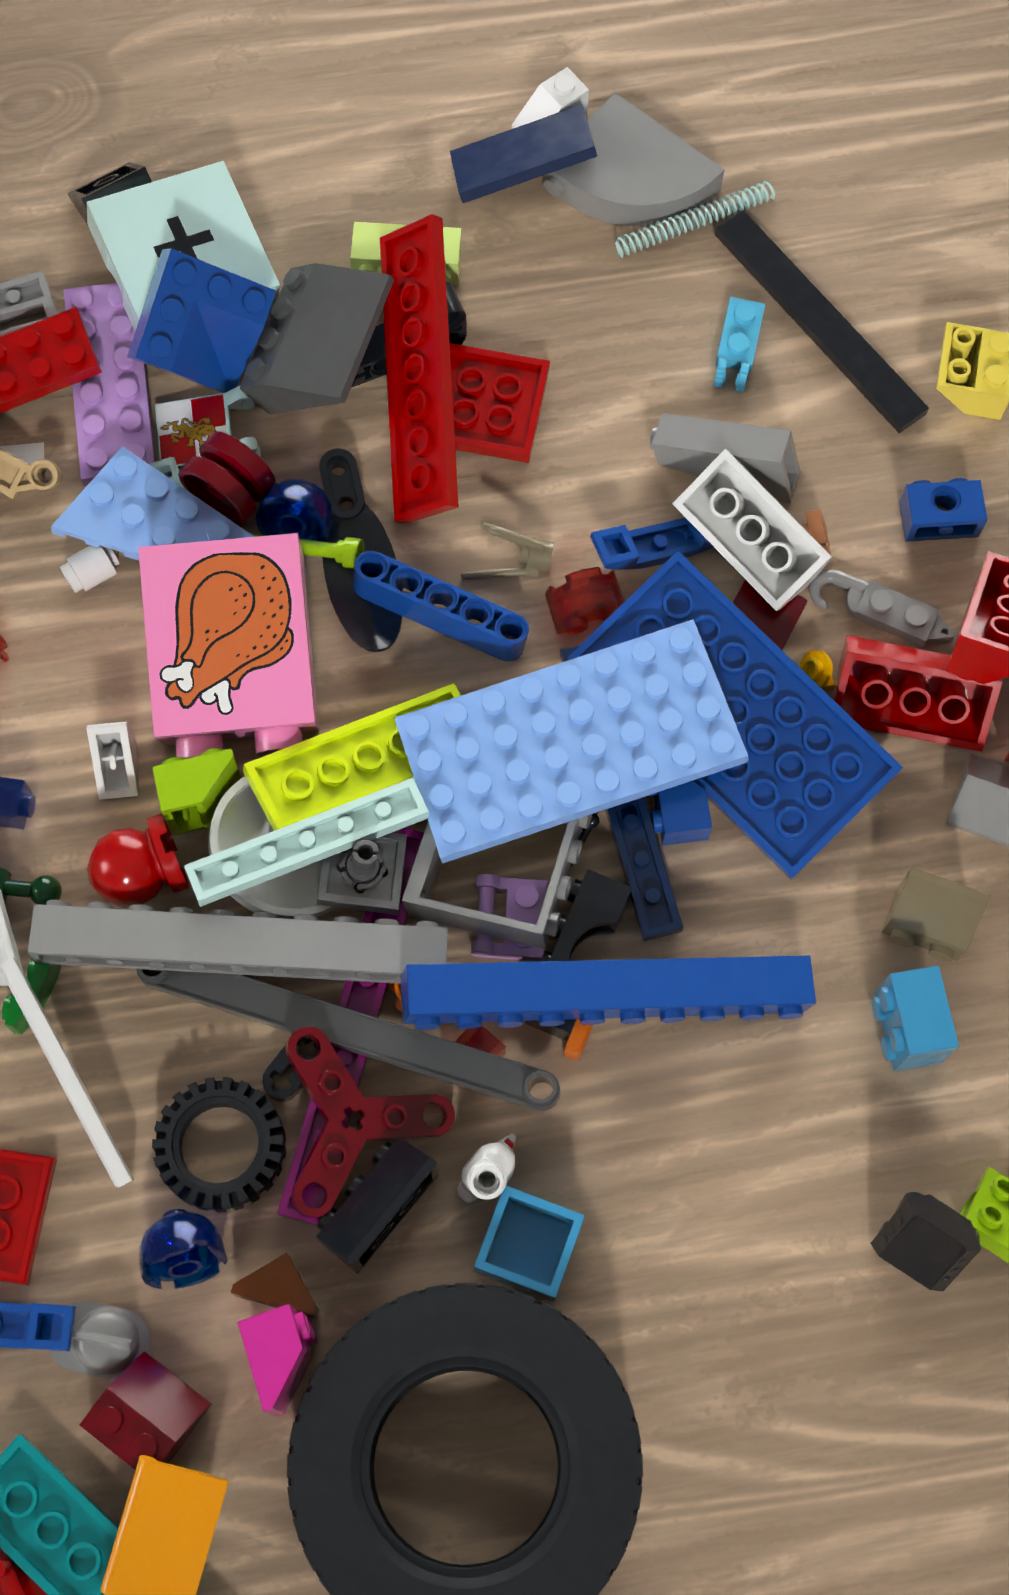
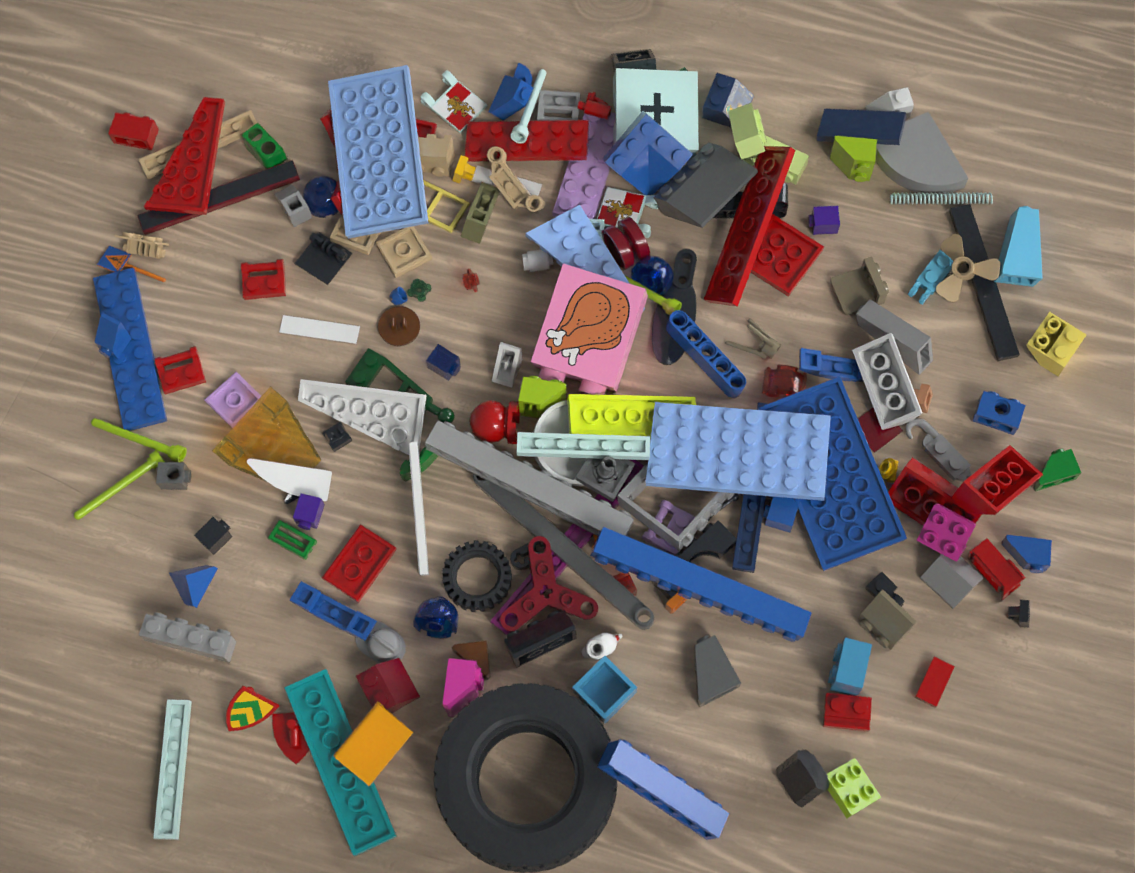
camera: 30 degrees right, 0 degrees up
none -> red plant [577,92,612,120]
none -> brick [598,739,729,840]
none -> dark grey slope [694,635,741,707]
none -> dark blue slope [702,73,754,128]
none -> yellowish green brick [728,103,767,160]
none -> dark purple brick [808,206,840,235]
none -> red plate [823,693,872,732]
none -> lime slope [830,136,877,182]
none -> dark tan bracket [830,256,889,315]
none -> black plate [865,572,905,607]
none -> dark pink bracket [917,503,976,562]
none -> tan piece [936,234,1001,302]
none -> medium azure slope [994,206,1043,287]

